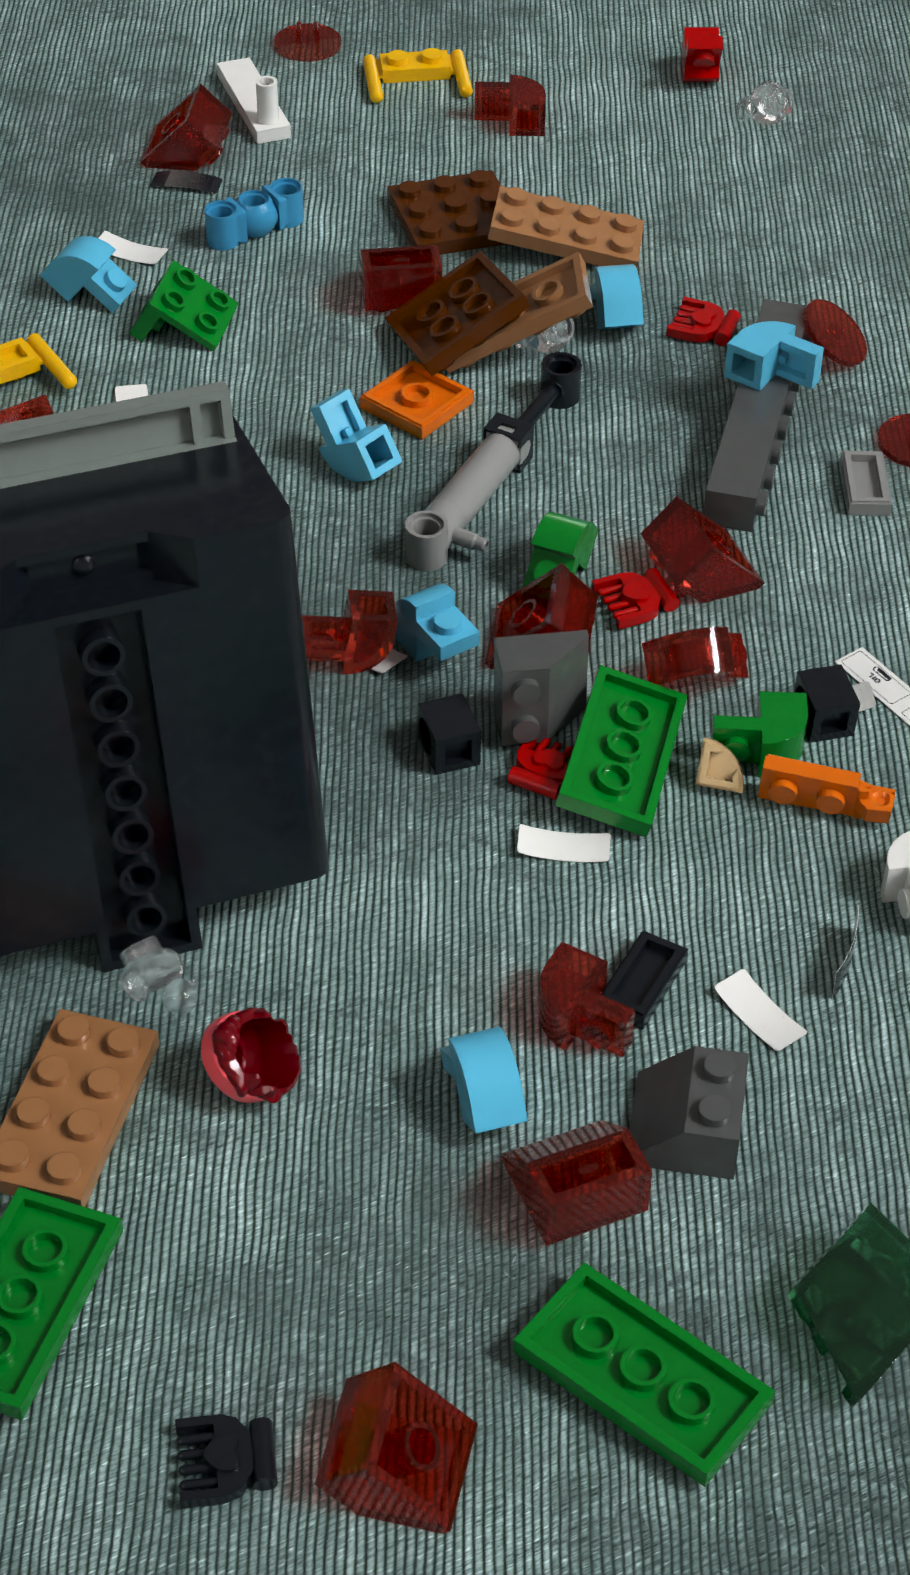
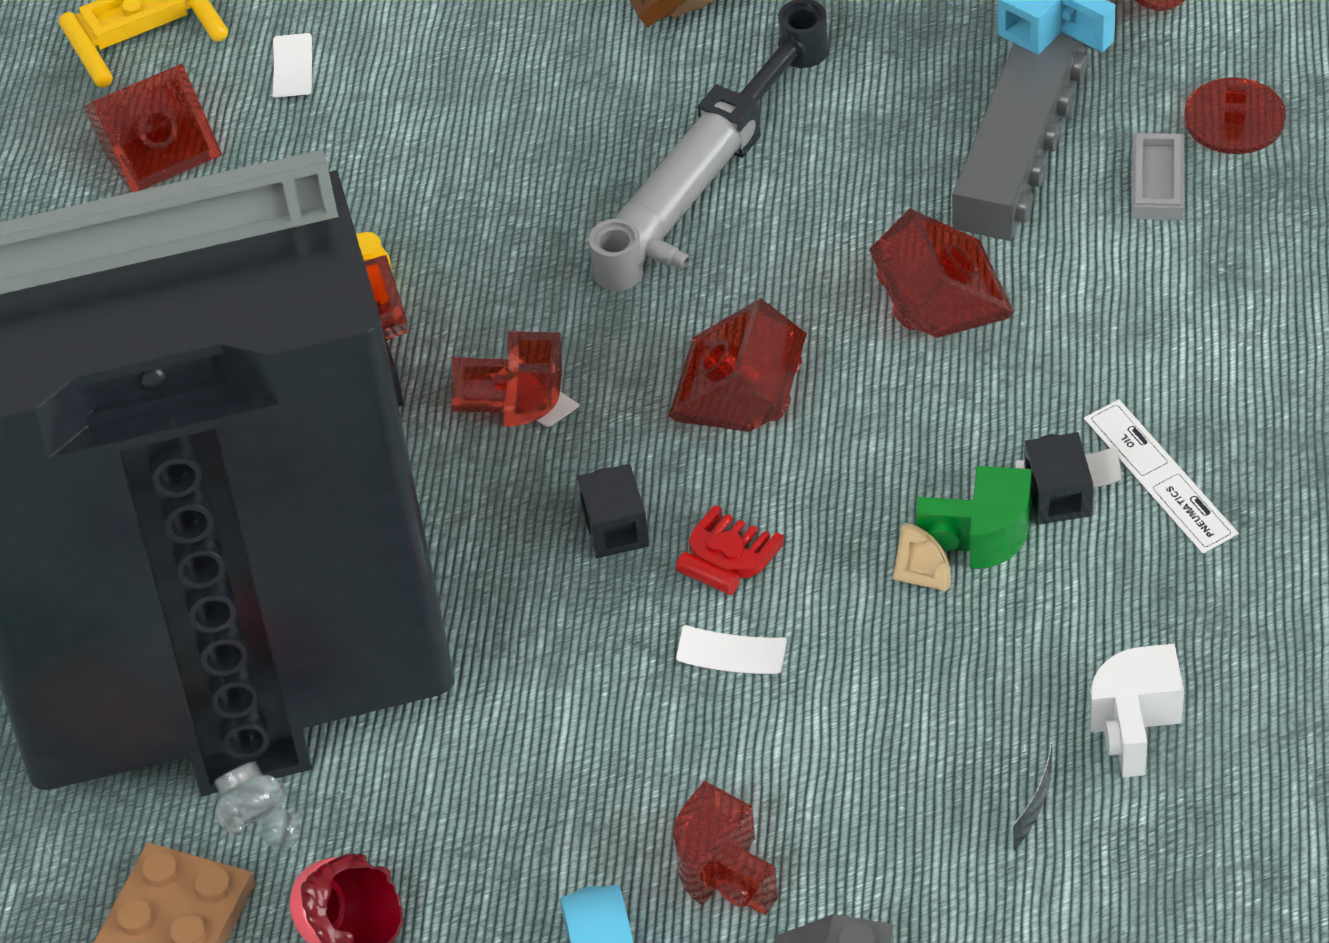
camera: 10 degrees right, 5 degrees up
medium azure brick [310,389,403,482] -> none
orange tile [360,360,474,440] -> none
medium azure brick [393,583,480,662] -> none
dark grey slope [493,630,589,746] -> none
green brick [521,511,598,605] -> none
green plate [555,665,688,837] -> none
red piece [591,568,680,629] -> none
black tile [596,930,688,1030] -> none
clear red brick [642,627,749,689] -> none
white sticker [714,969,807,1051] -> none
orange hinge [758,754,895,823] -> none

